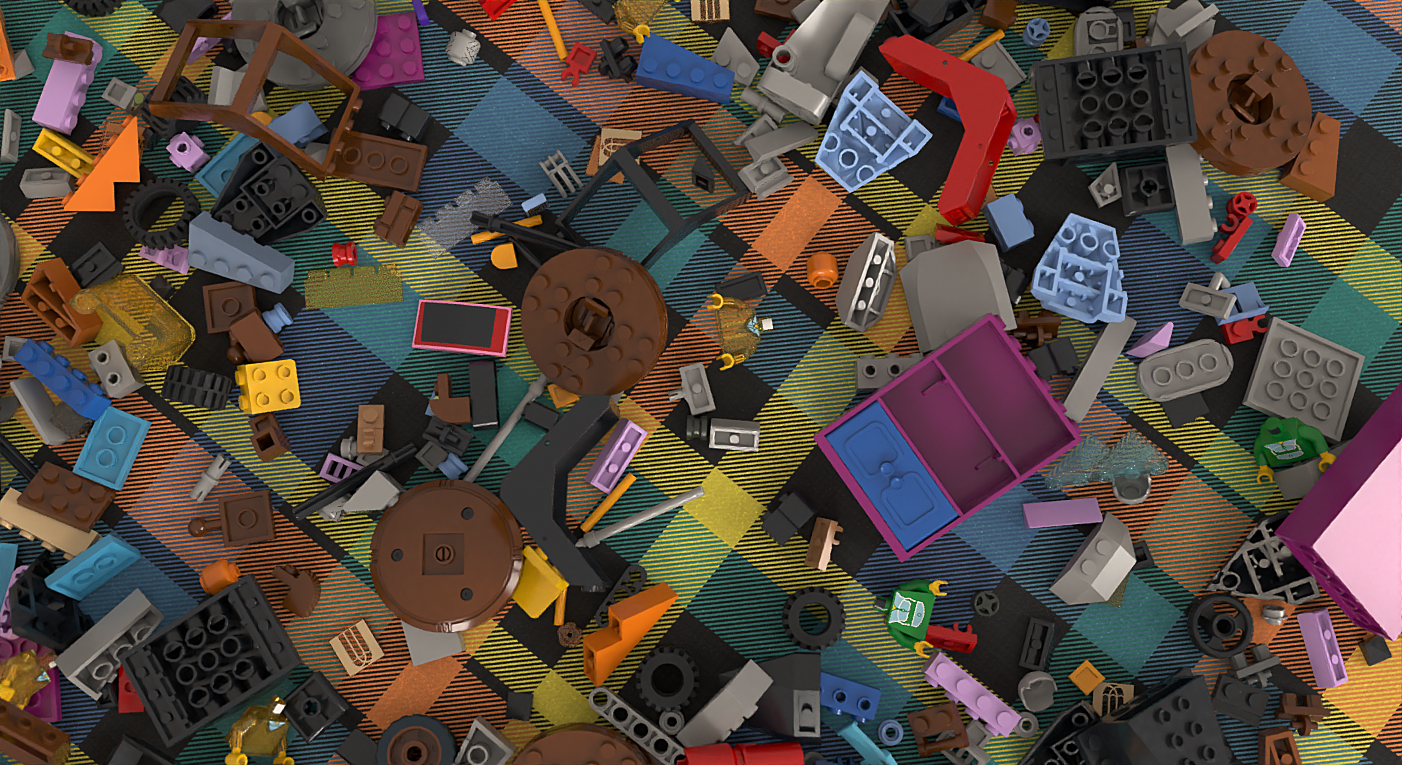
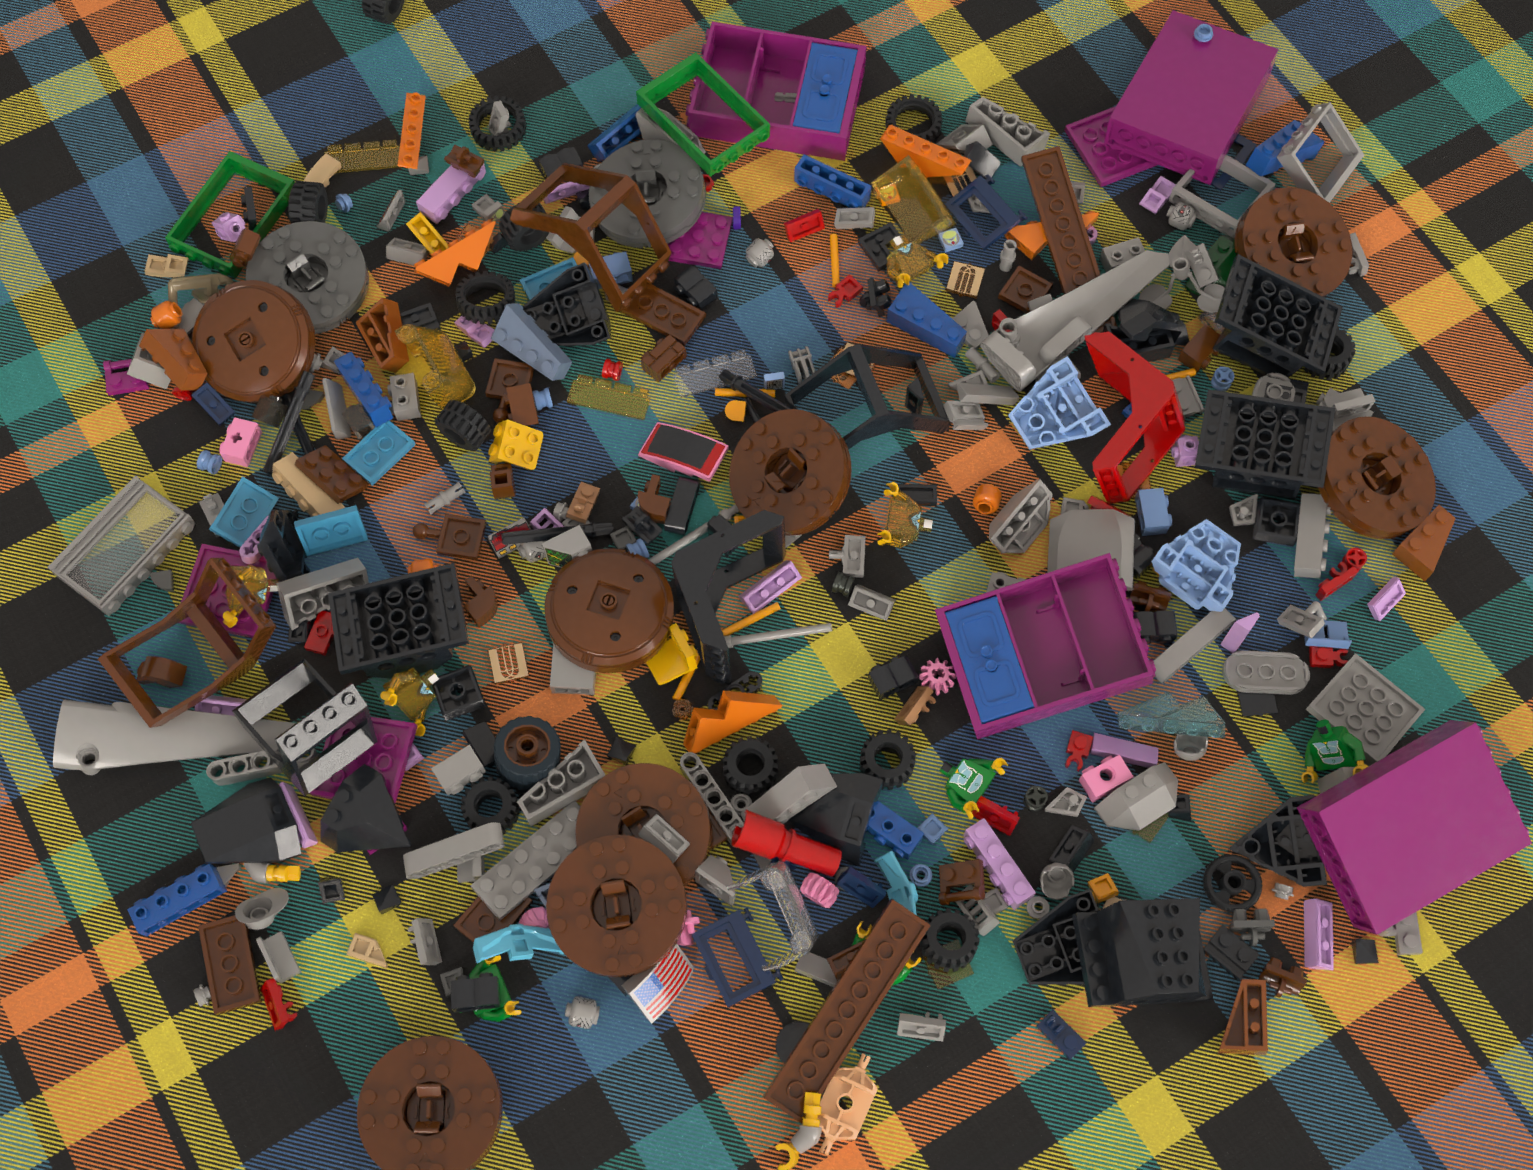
camera: 20 degrees right, 15 degrees down
lavender brick [166,132,211,174] -> none
none -> slope [488,518,531,559]
none -> medium blue tile [917,813,948,845]
none -> bright pink gear [919,658,956,696]
none -> light grey piece [1044,787,1087,817]
none -> red plate [1065,730,1093,772]
none -> bright pink brick [1079,755,1133,803]

